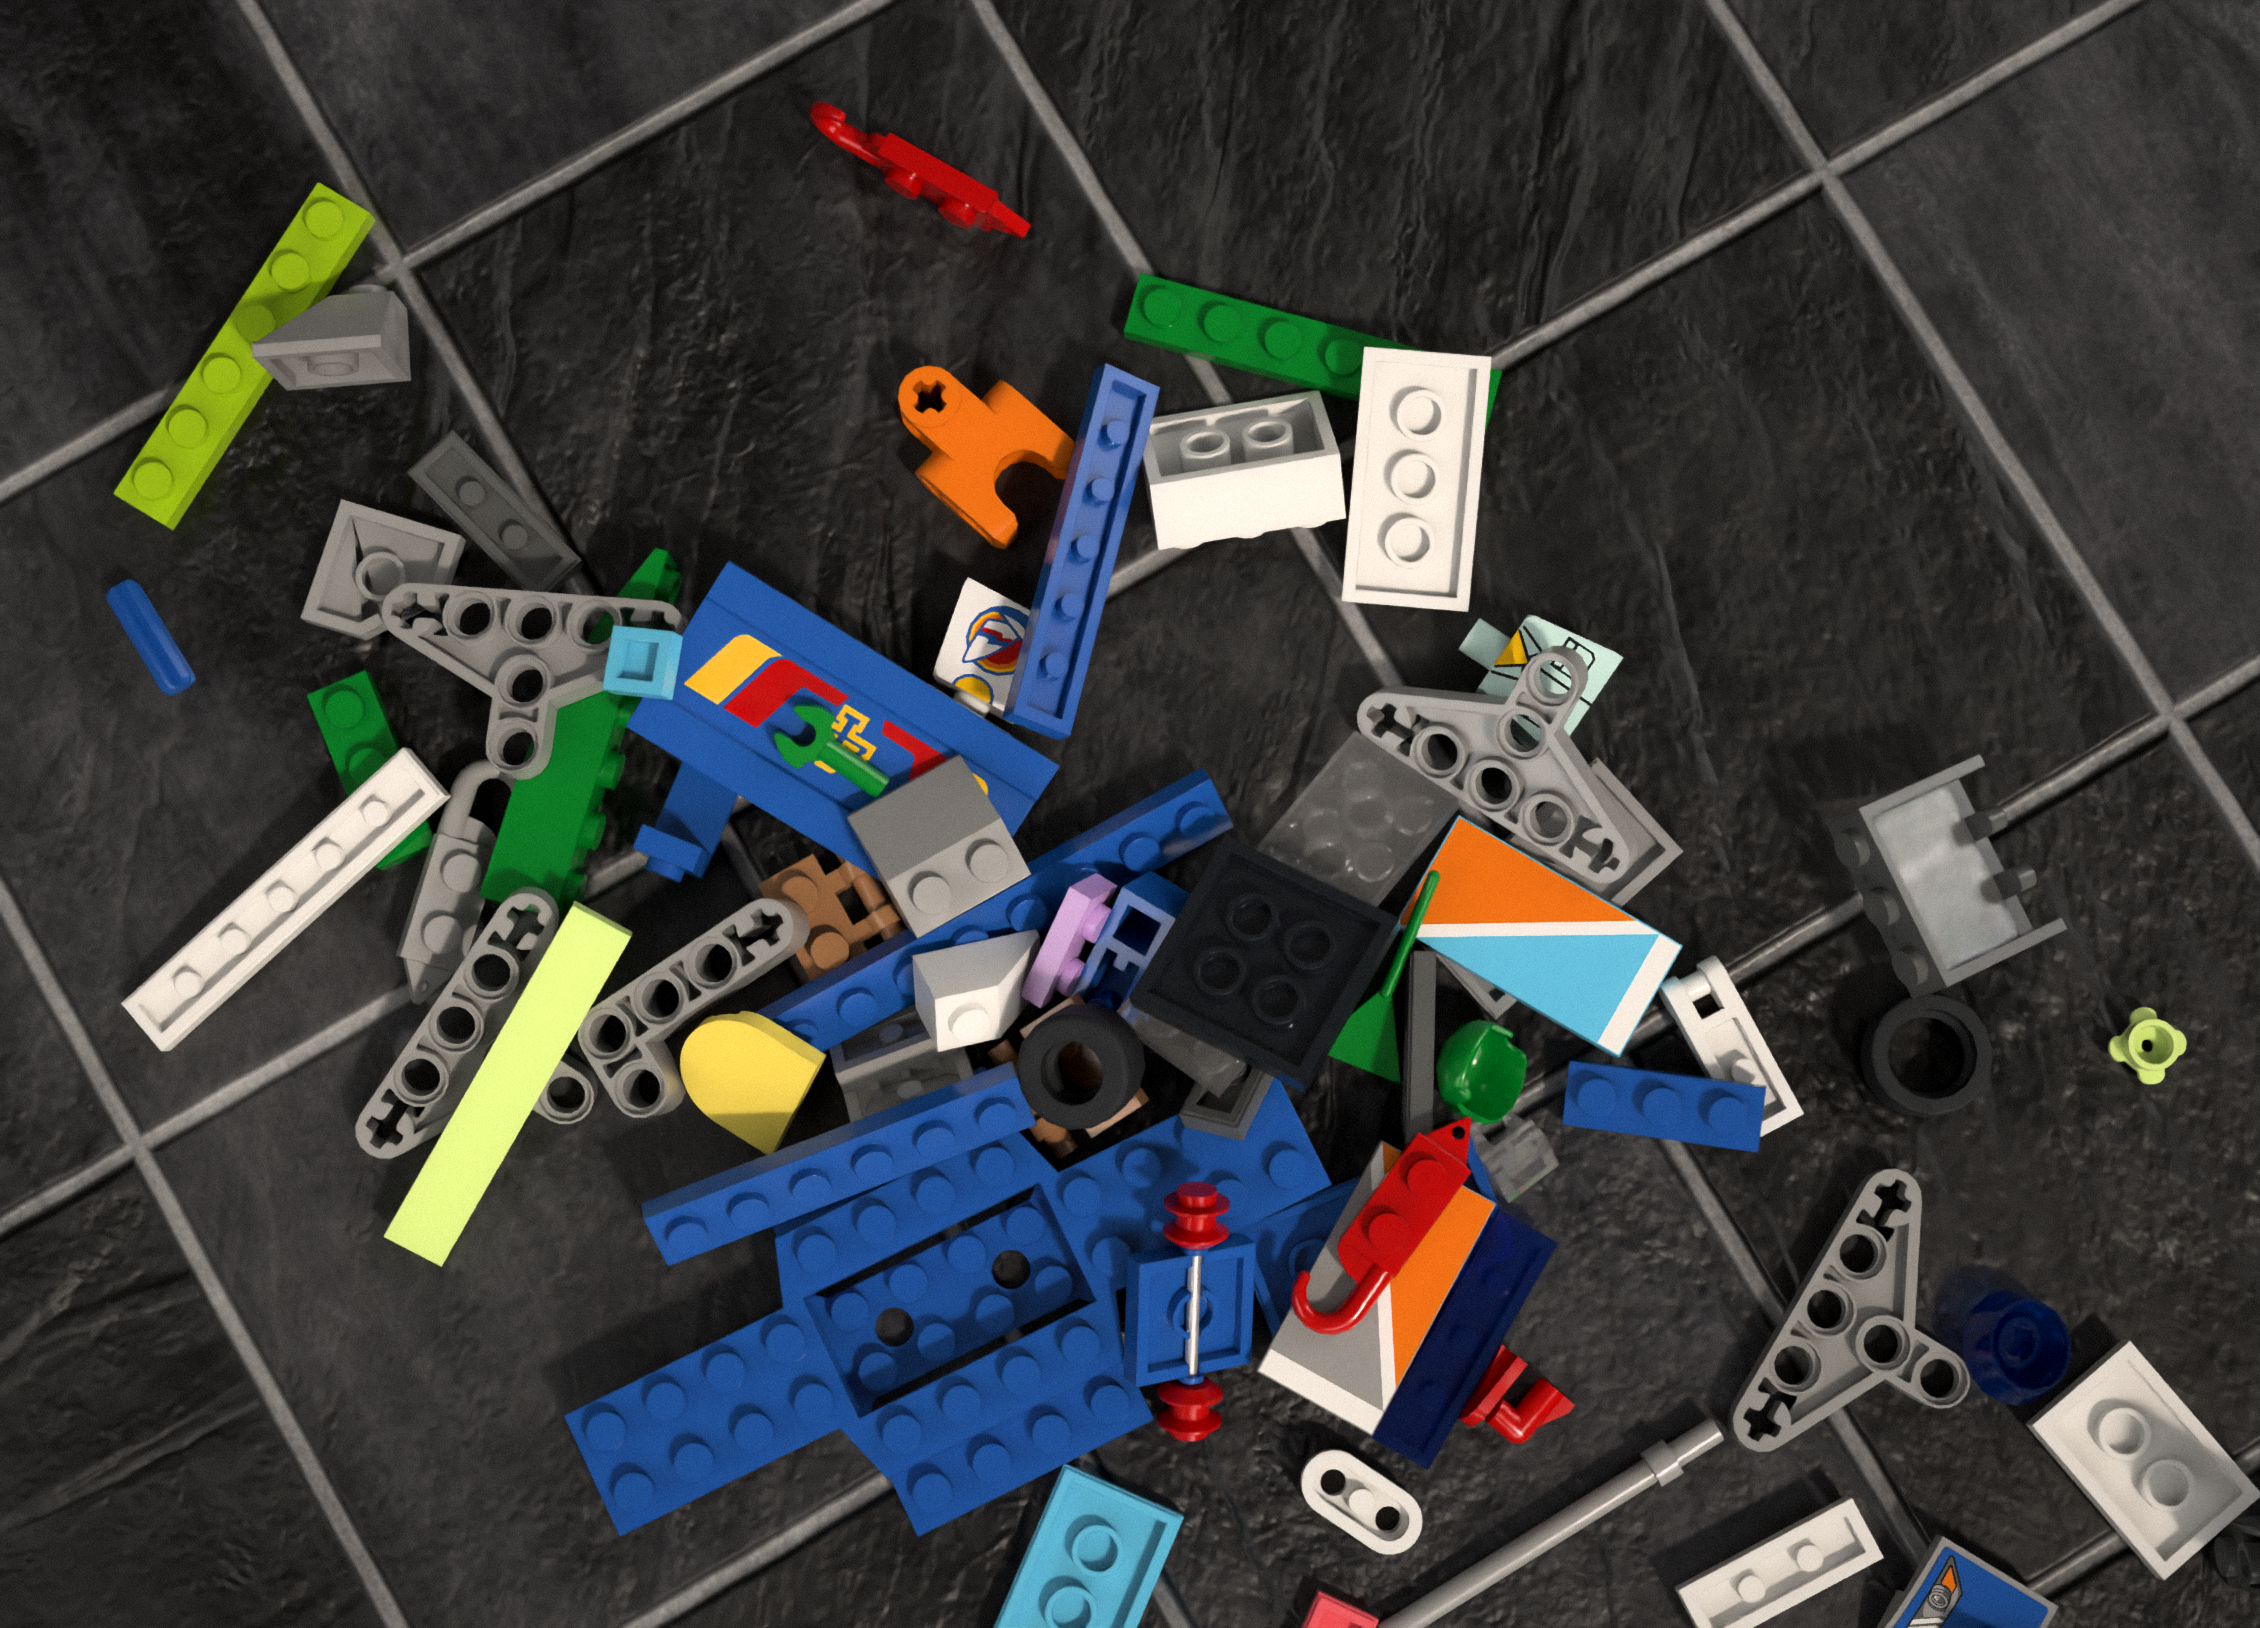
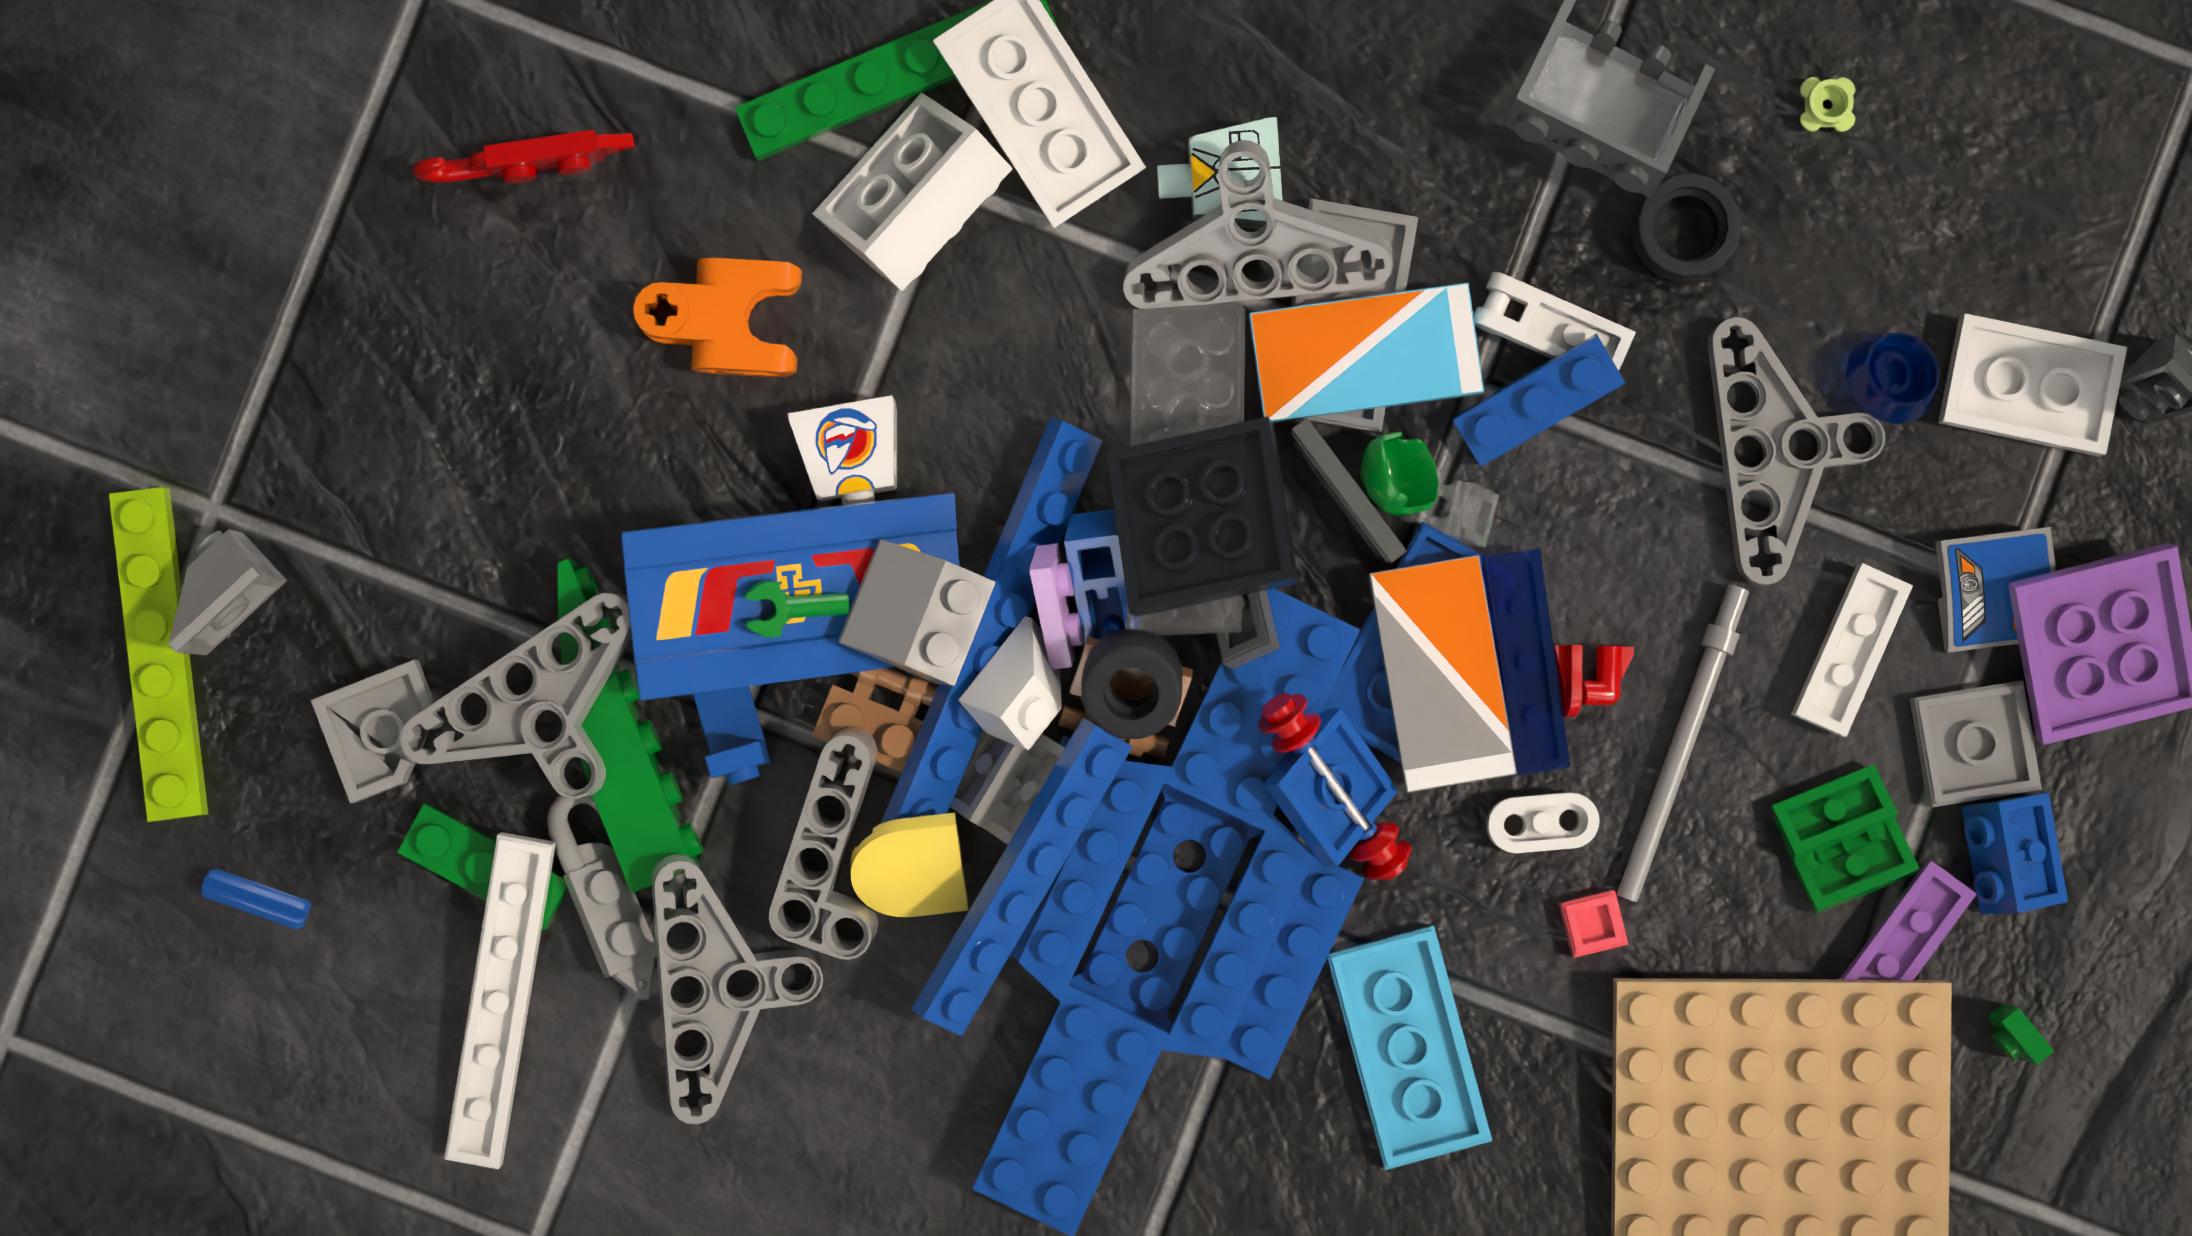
camera: 40 degrees left, 5 degrees up
yellowish green tile [384,901,633,1267] -> none
dark grey tile [407,429,585,593] -> none
medium azure tile [602,625,683,700] -> none
blue plate [1002,363,1160,740] -> none
red plate [1291,1116,1472,1335] -> none
green piece [1328,870,1440,1084] -> none

